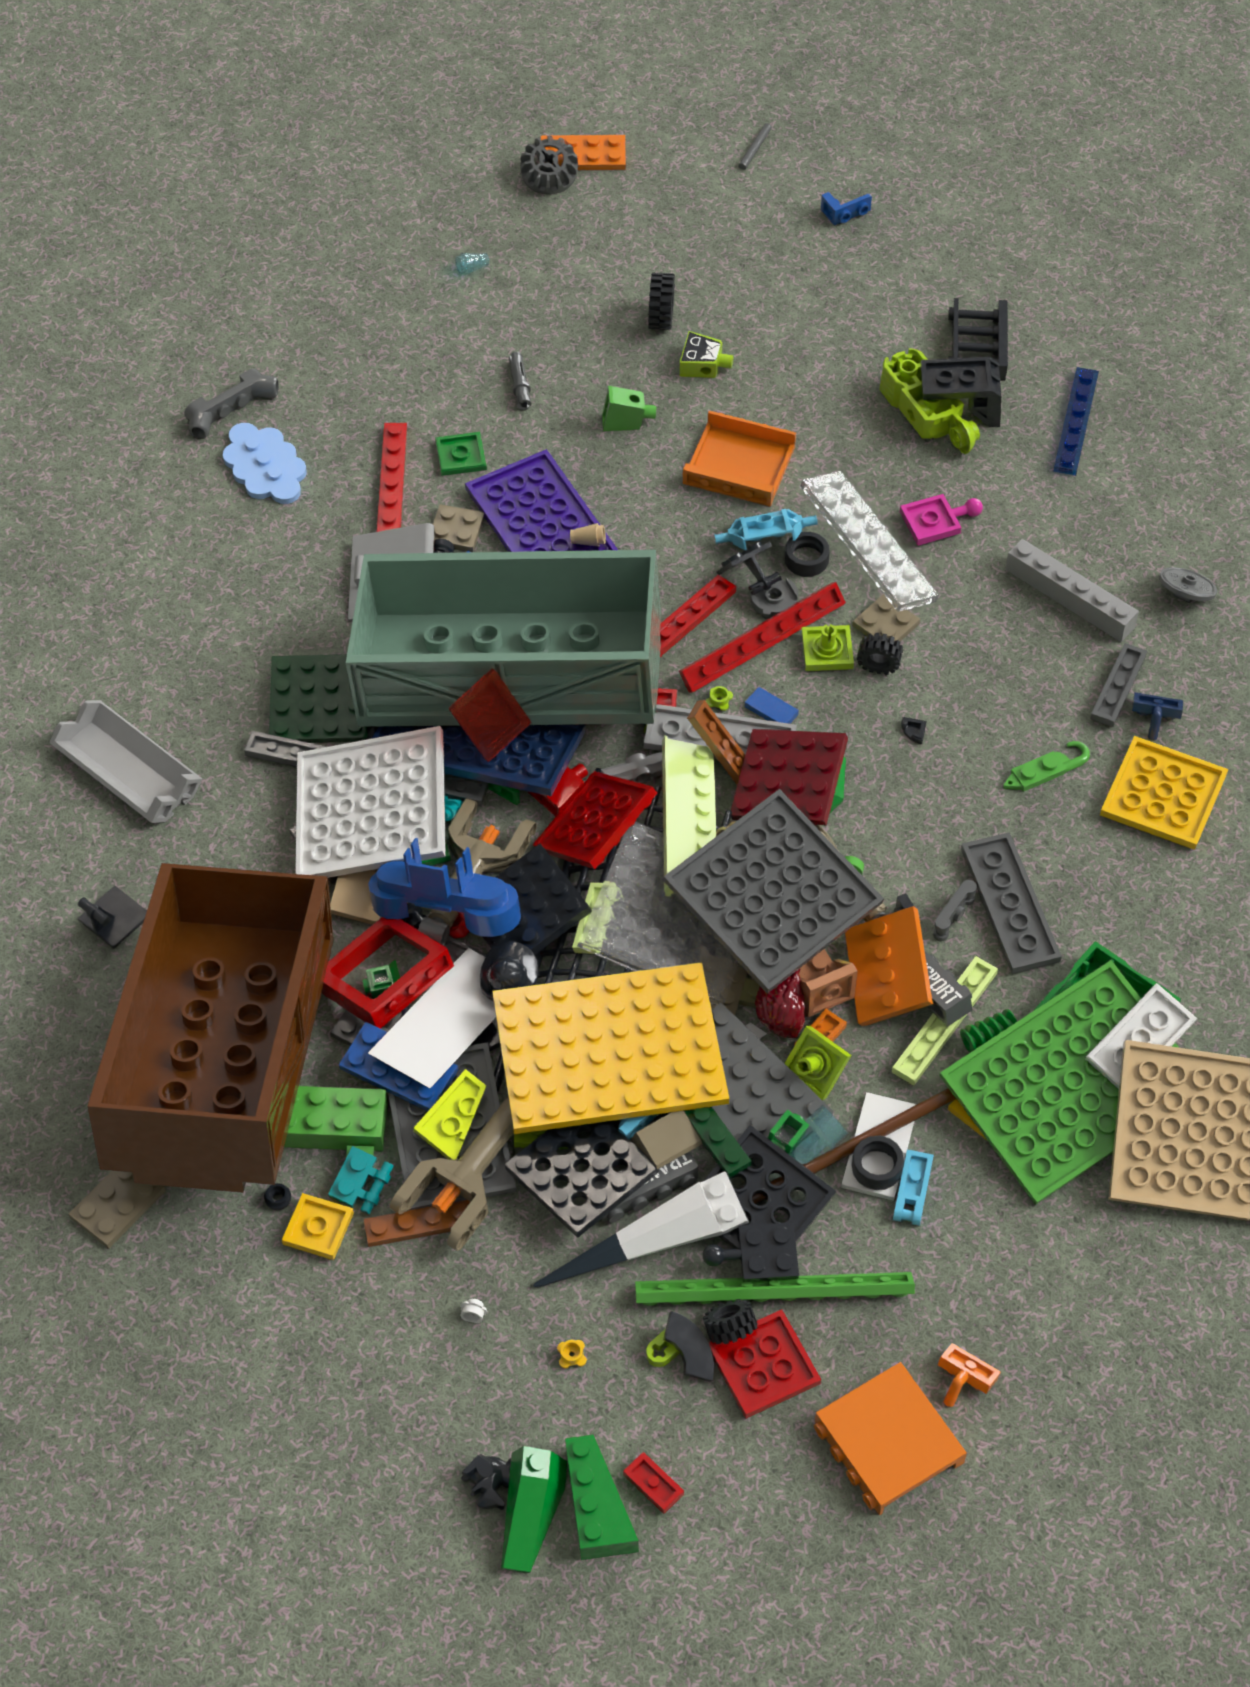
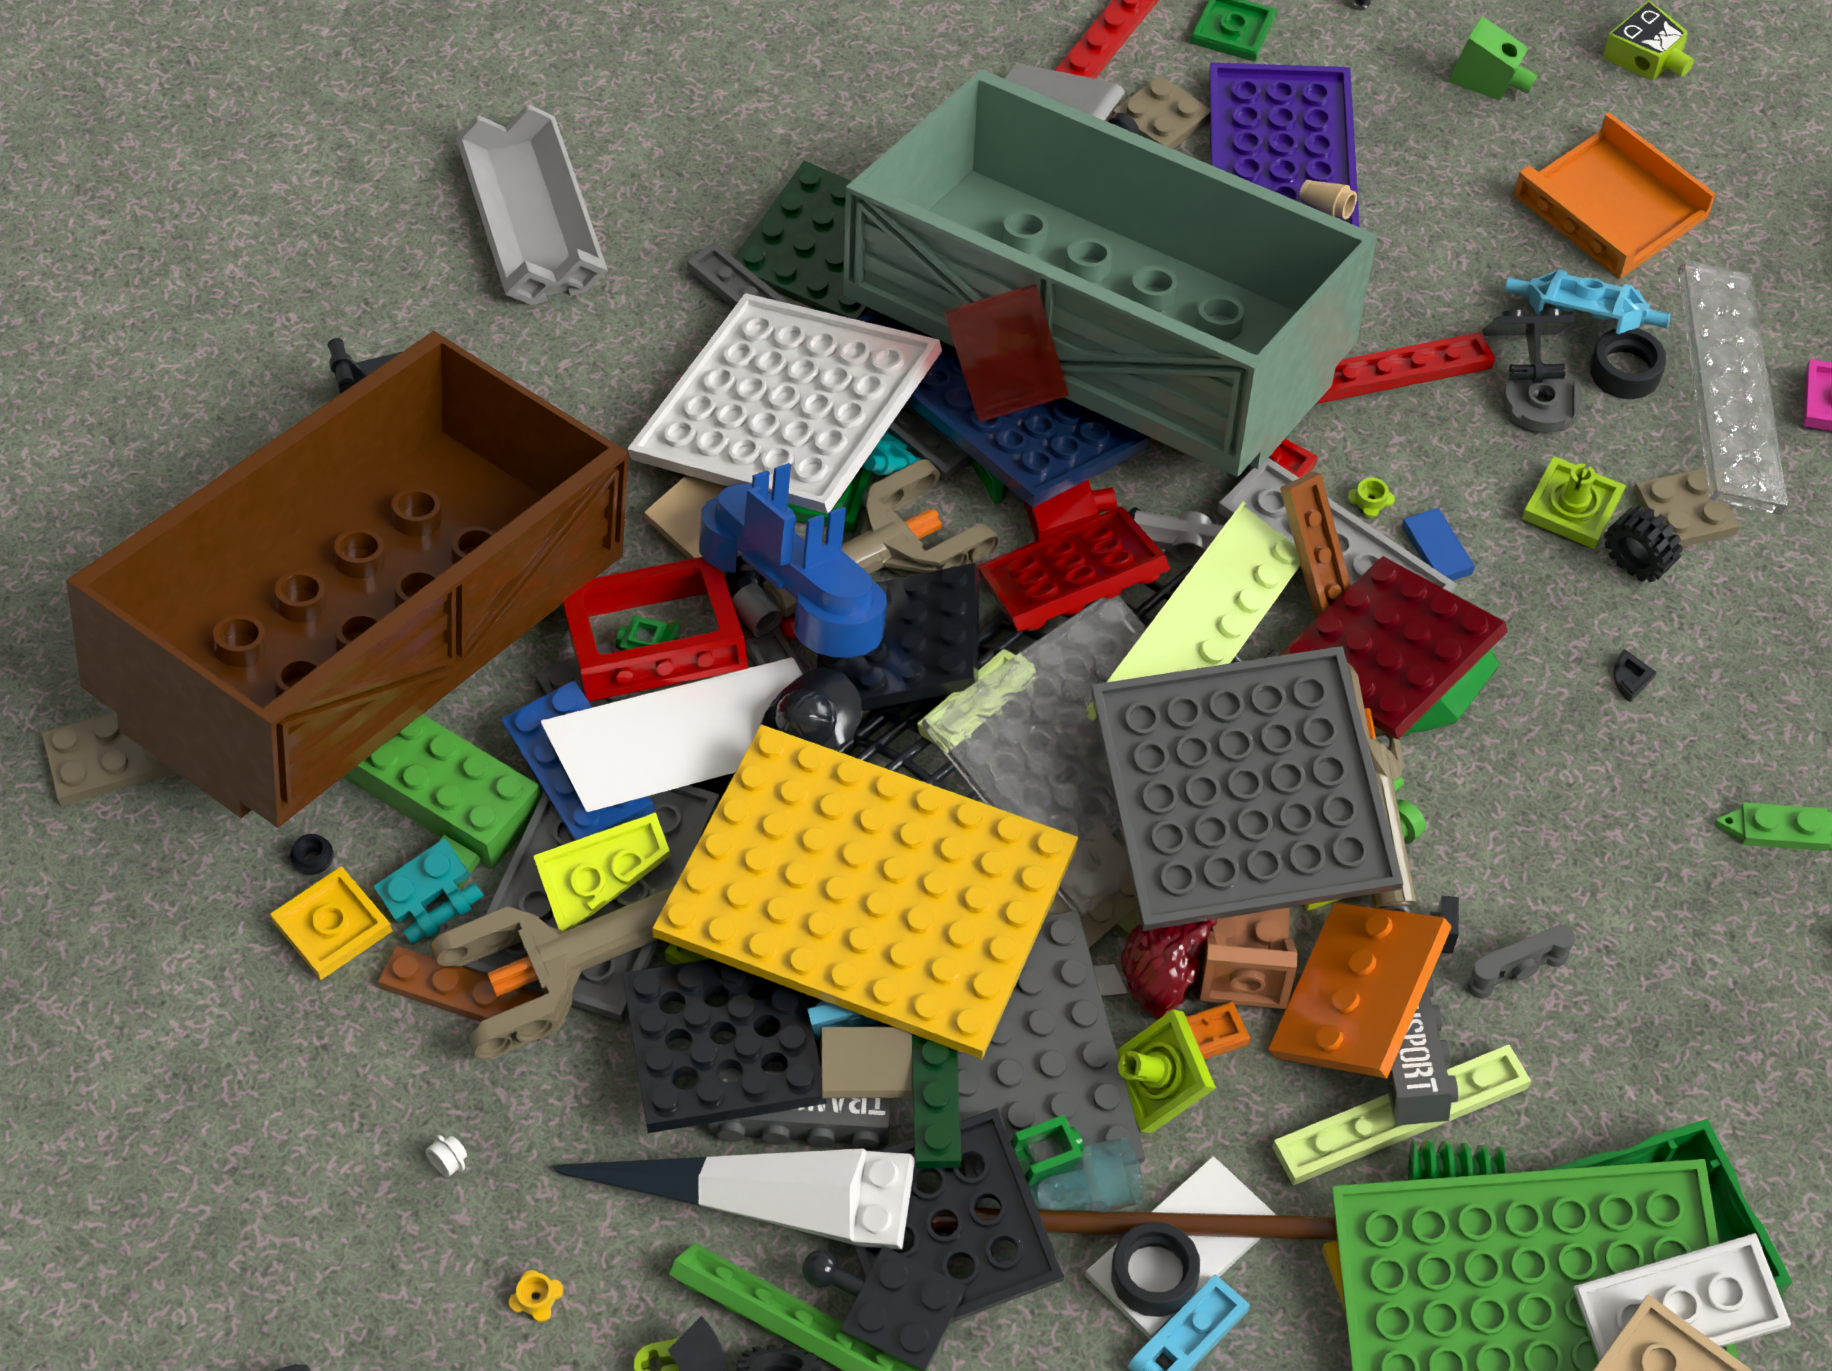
camera: 30 degrees right, 0 degrees up
red plate [679,582,846,693] -> none
dark grey plate [961,832,1062,974] -> none

